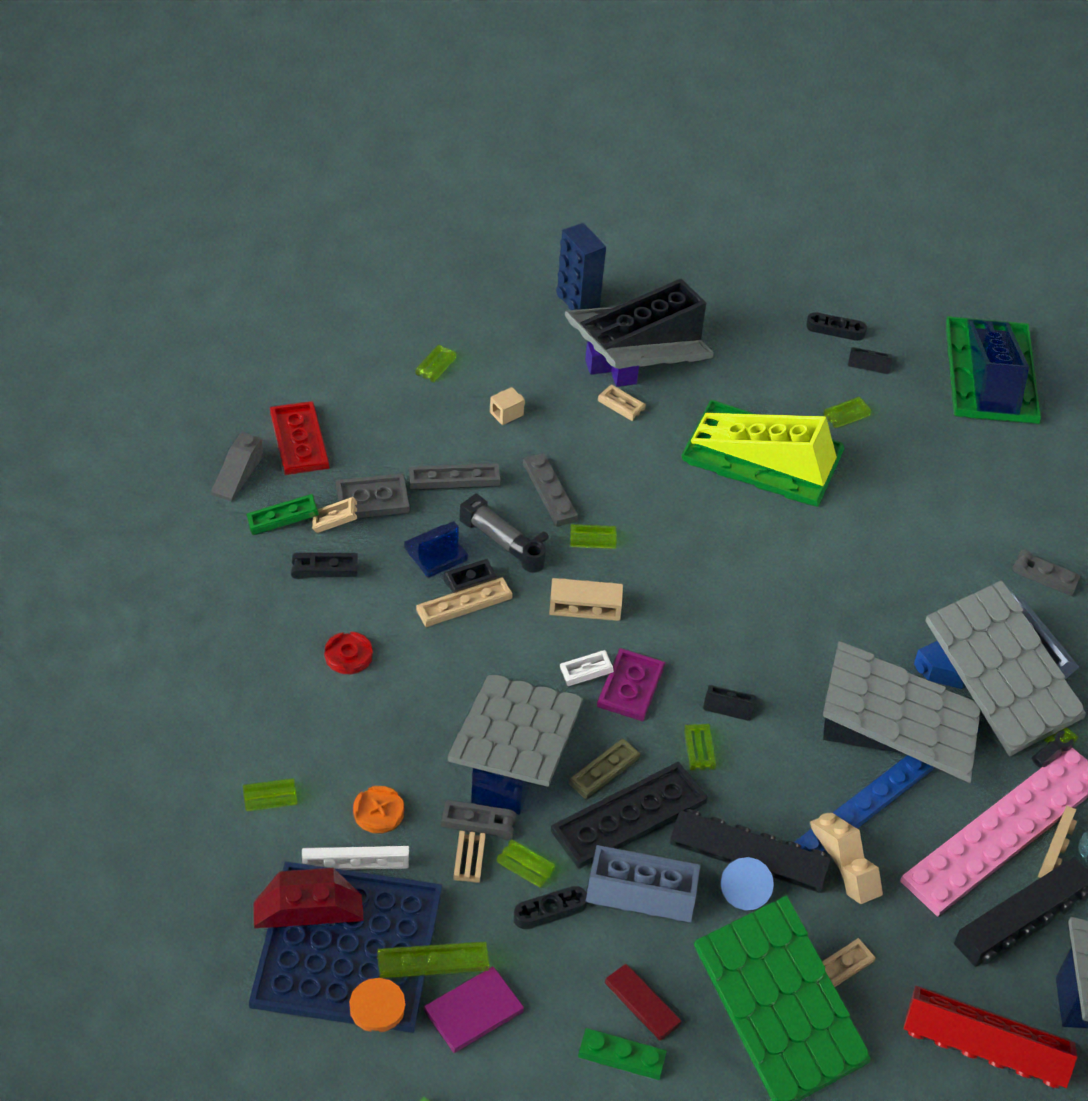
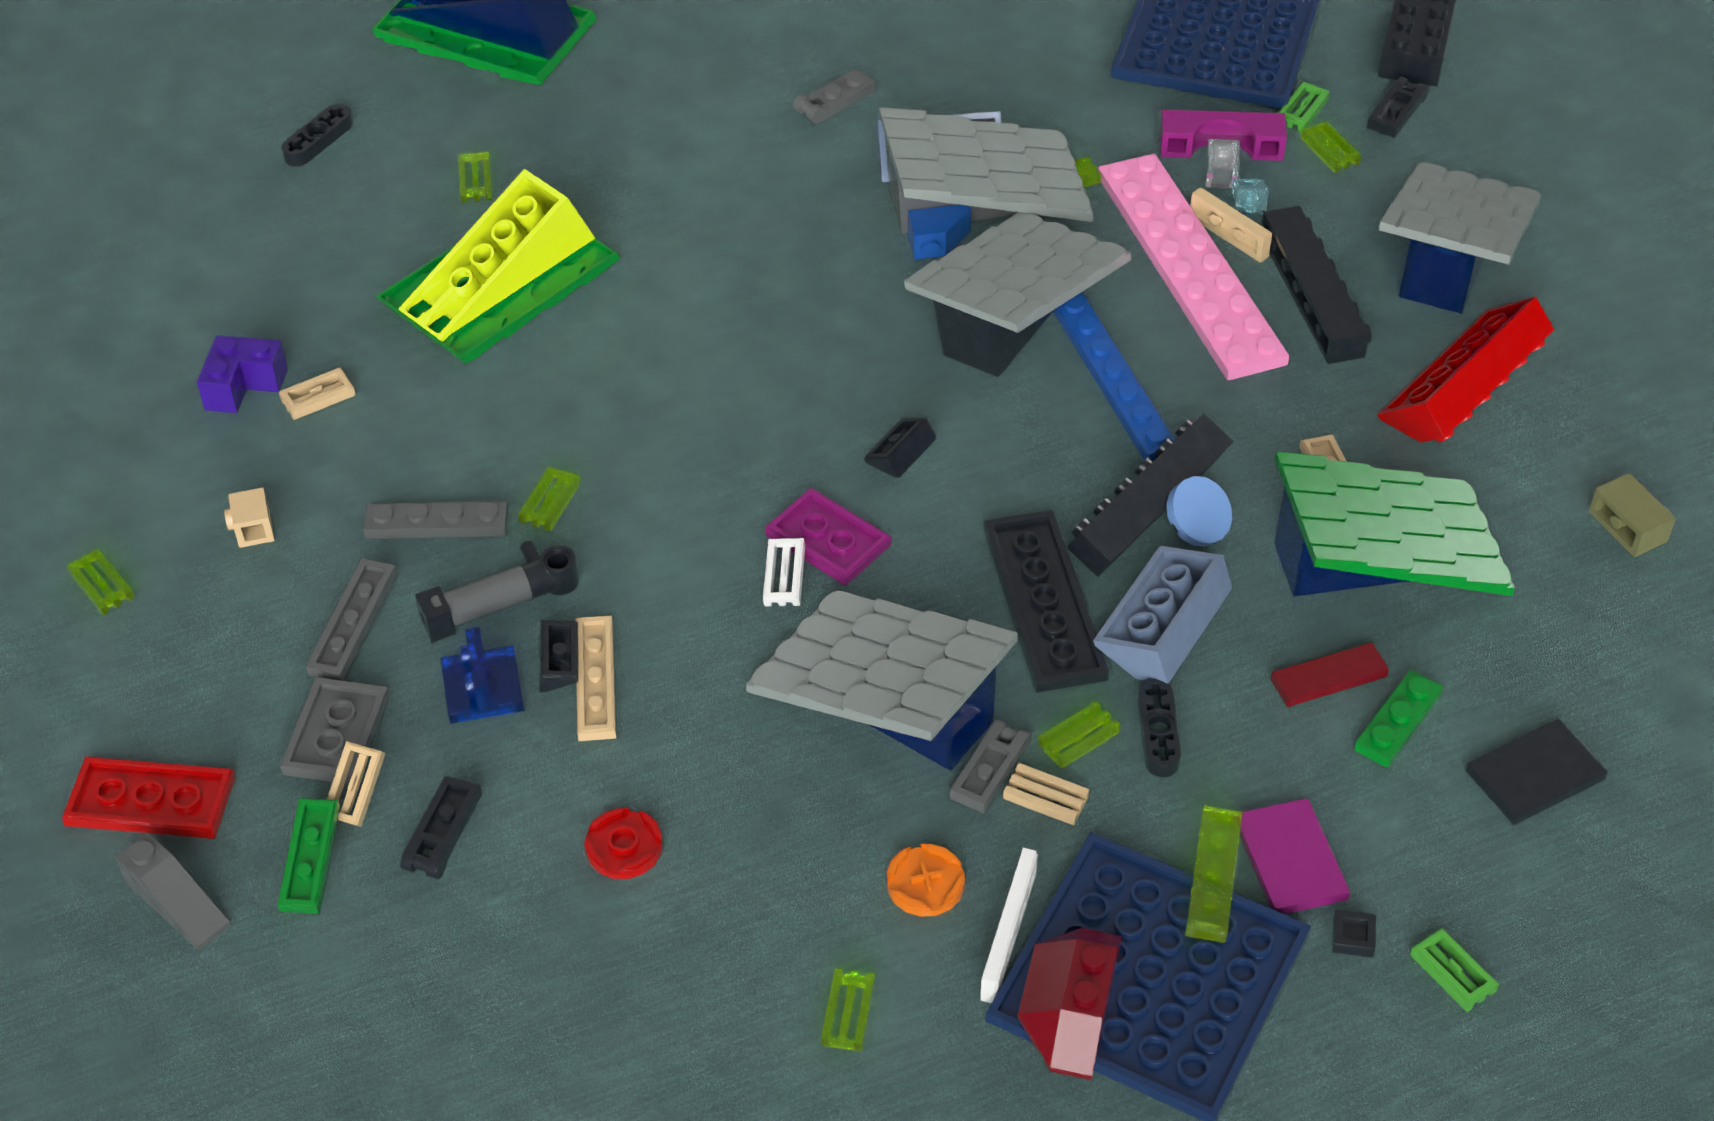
camera: 65 degrees left, 0 degrees up
orange tile [349,978,405,1032] -> none
tan brick [549,578,623,621] -> none
dark blue brick [556,222,606,310] -> none
black piece [565,279,714,369] -> none
olive tile [568,739,640,799] -> none
clear neon green tile [684,724,716,770] -> none
tan arch [810,813,883,904] -> none
black slope [848,347,892,374] -> none
black bar [1032,730,1074,769] -> none
none -> black plate [1332,910,1376,958]

